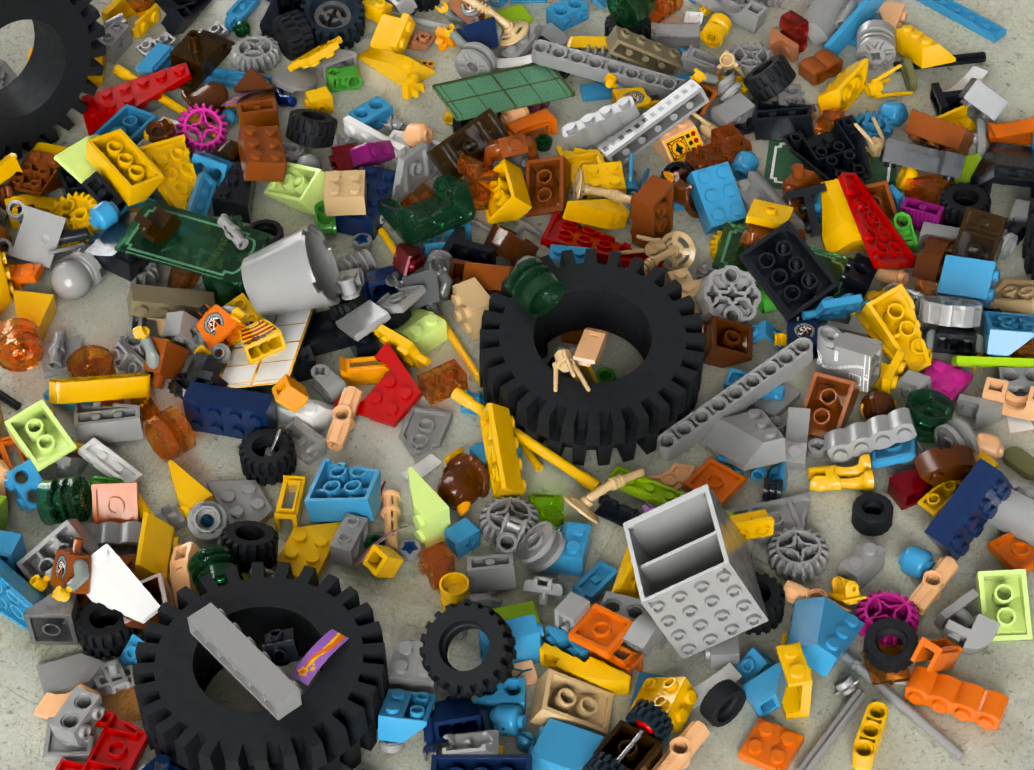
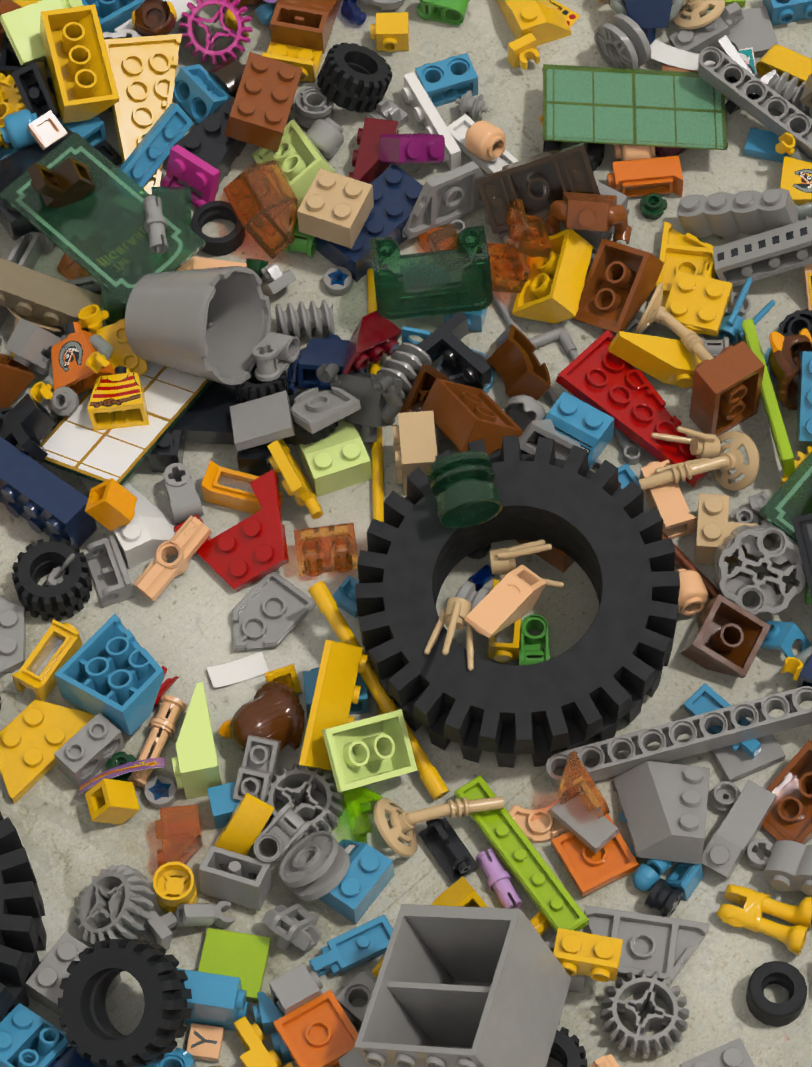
camera: 25 degrees right, 15 degrees up
none -> light nougat tile [27,110,67,151]
none -> light grey gear [74,864,155,946]
none -> yellow plate [77,304,109,331]
none -> dark pink plate [161,144,221,209]
none -> yellow slope [214,792,274,855]
none -> clear orange wedge [223,160,298,259]
none -> light grey slope [233,734,281,802]
none -> yellowish green slope [322,709,418,793]
none -> tan plant [490,539,564,588]
none -> light grey tile [550,789,618,854]
none -> clear orange slope [557,751,610,818]
none -> dark azure hinge [633,863,660,891]
none -> lime tile [742,318,796,477]

